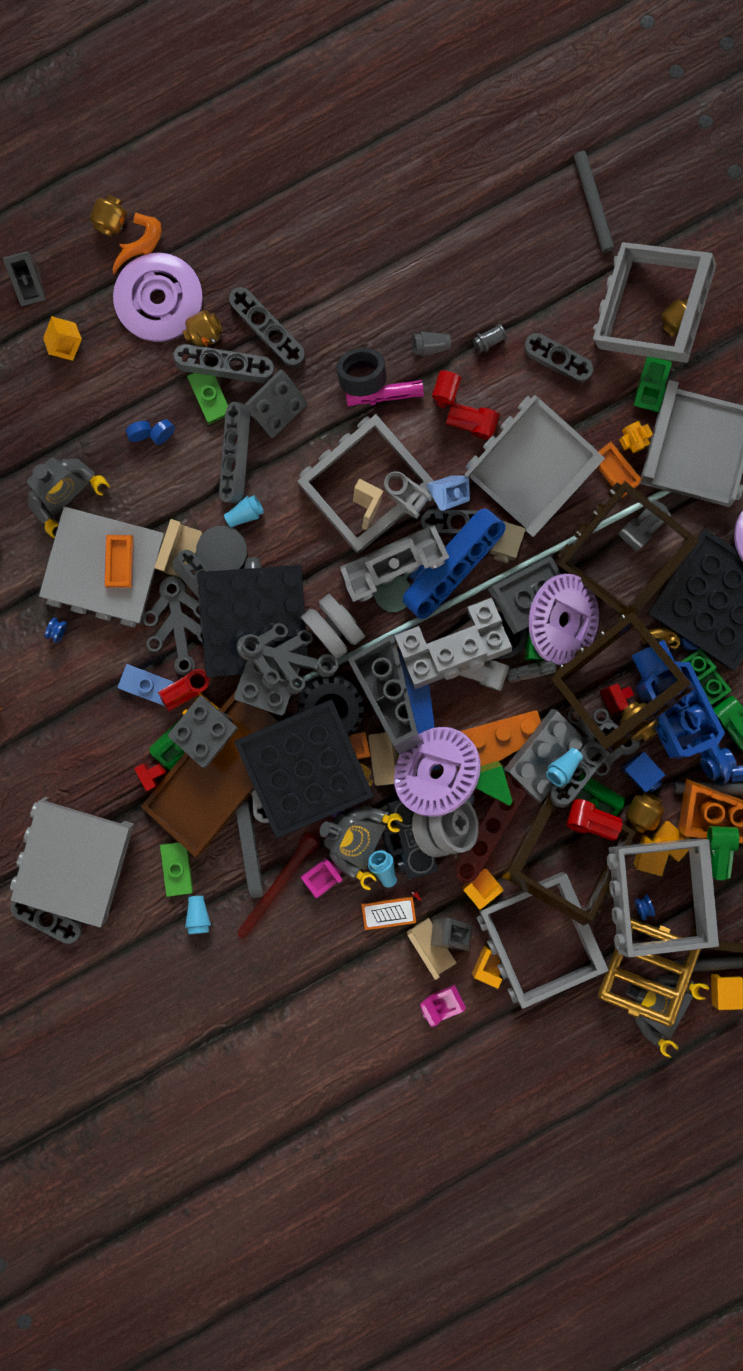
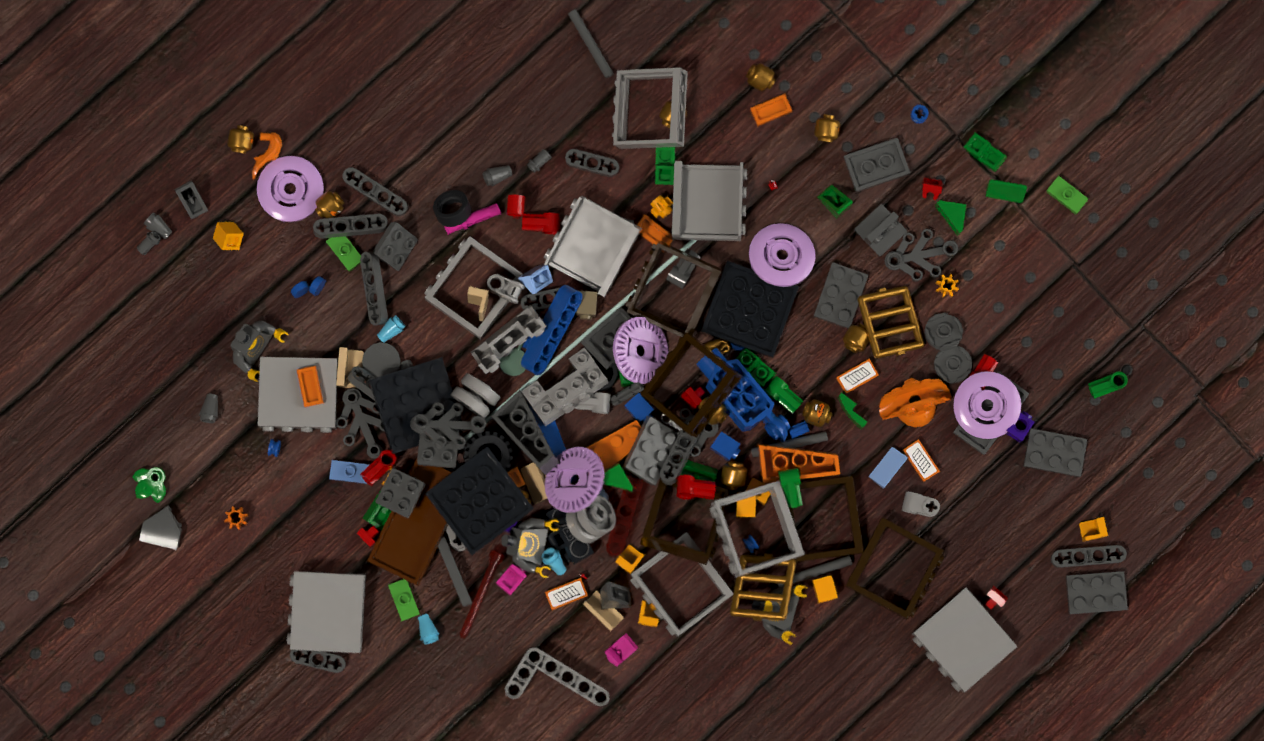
camera: 15 degrees left, 5 degrees down
medium azure cone [546,748,583,787] -> none
none -> light grey beam [505,648,609,706]
none -> blue brick [624,393,654,424]

